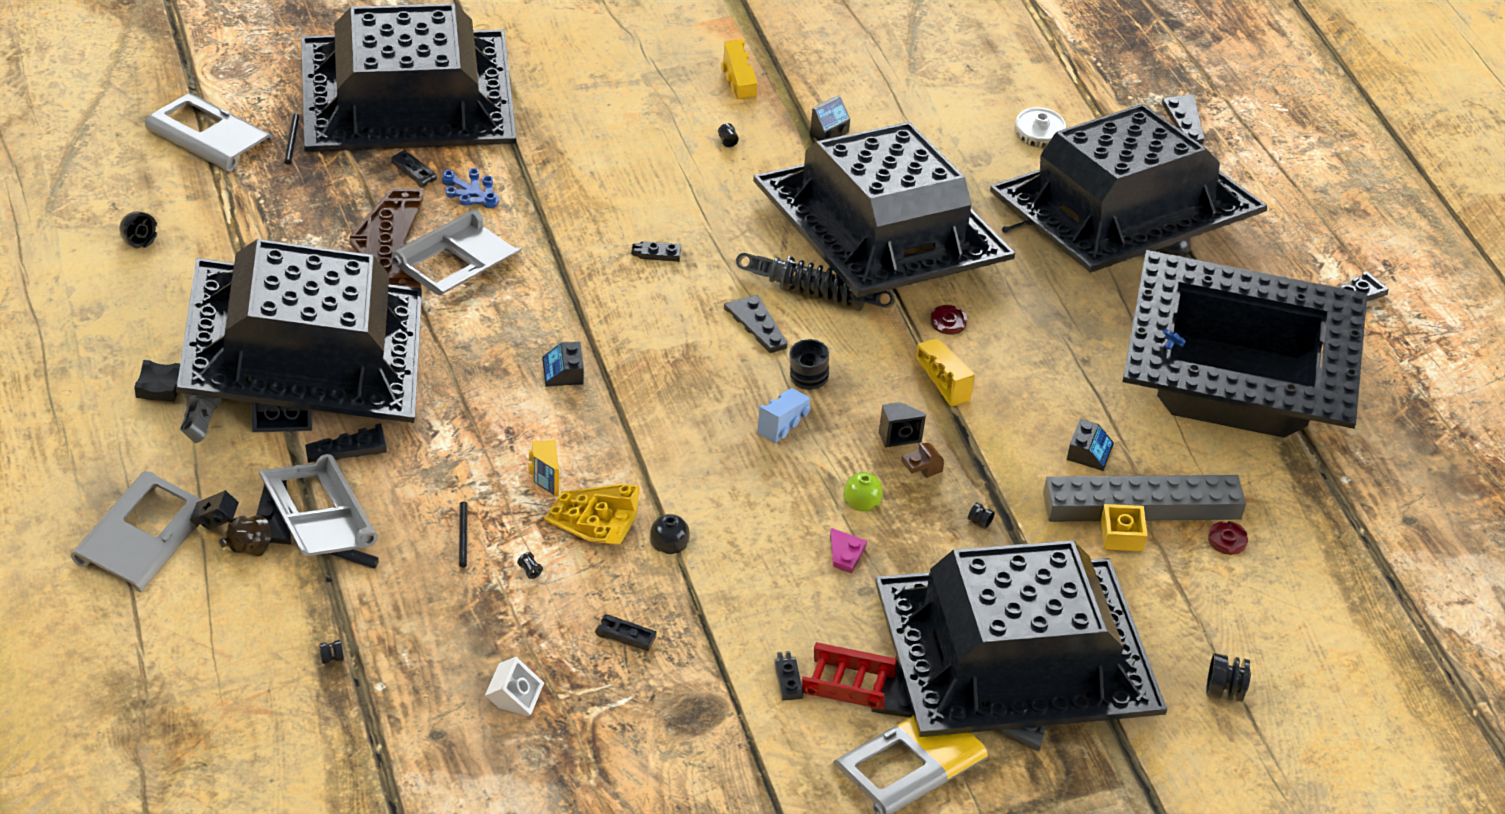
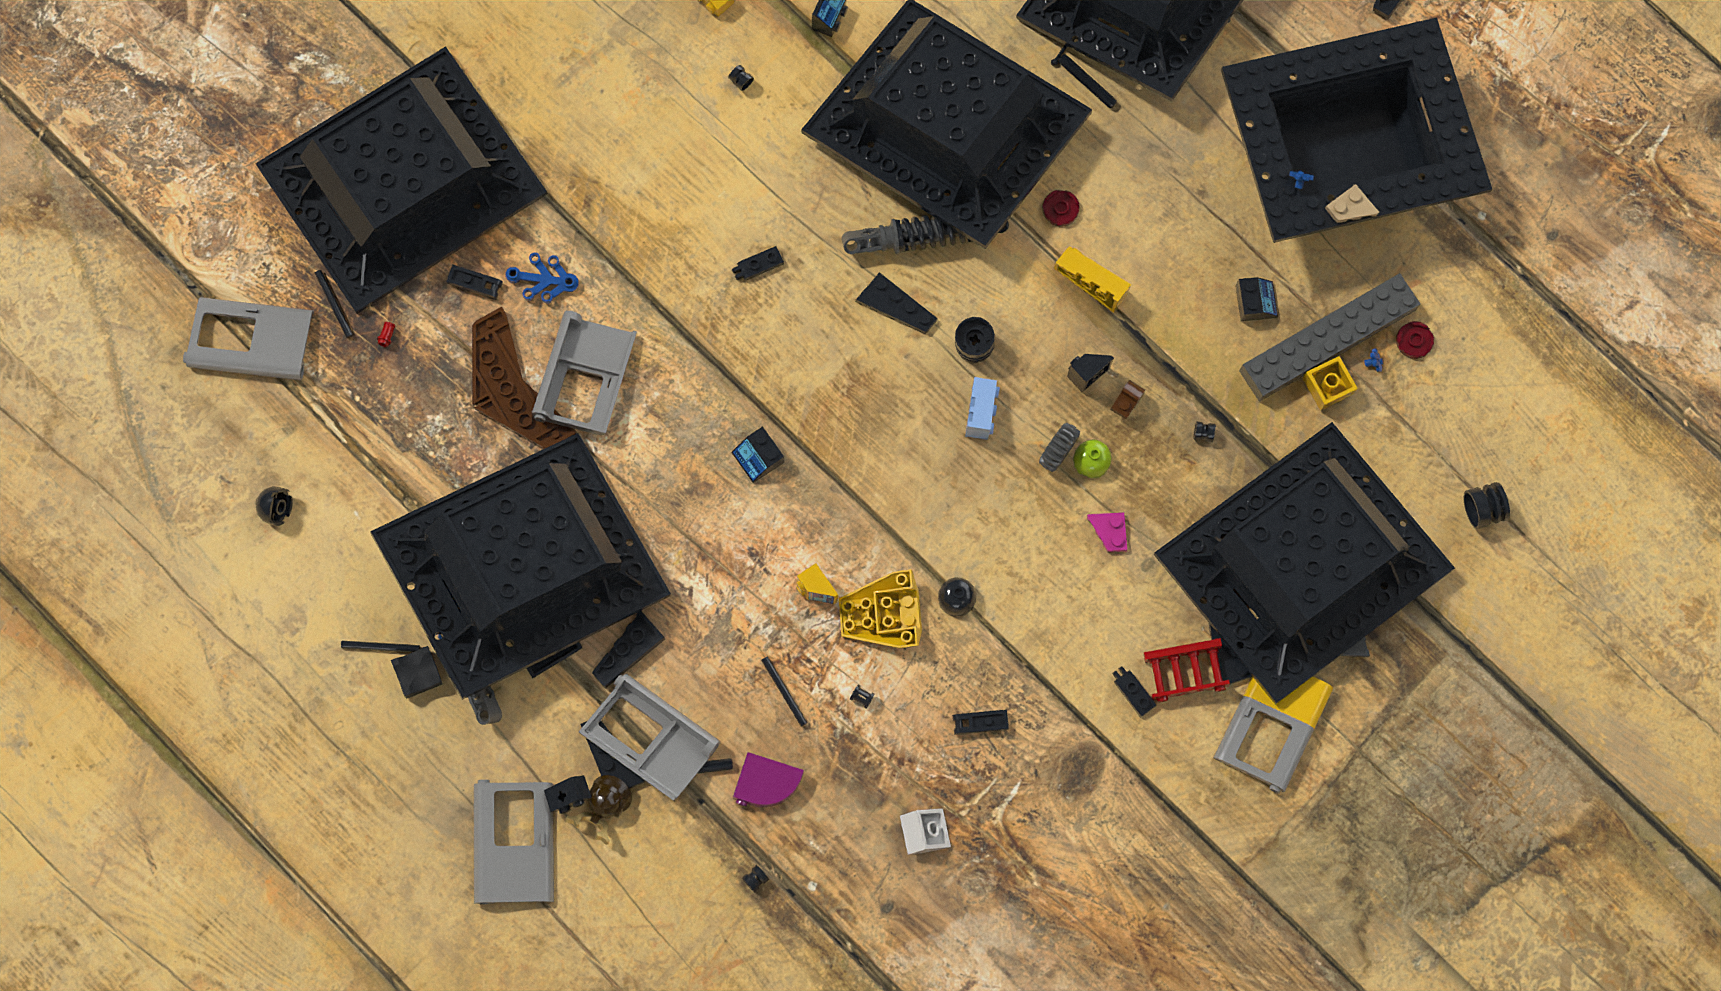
camera: 30 degrees left, 30 degrees up
none -> black bar [341,640,420,652]
none -> red pin [377,322,396,347]
none -> magenta brick [733,752,804,807]
none -> dark grey gear [1039,423,1080,472]
none -> black axle [1058,54,1117,108]
none -> tan wing [1325,184,1379,223]
none -> blue plant [1364,348,1383,372]

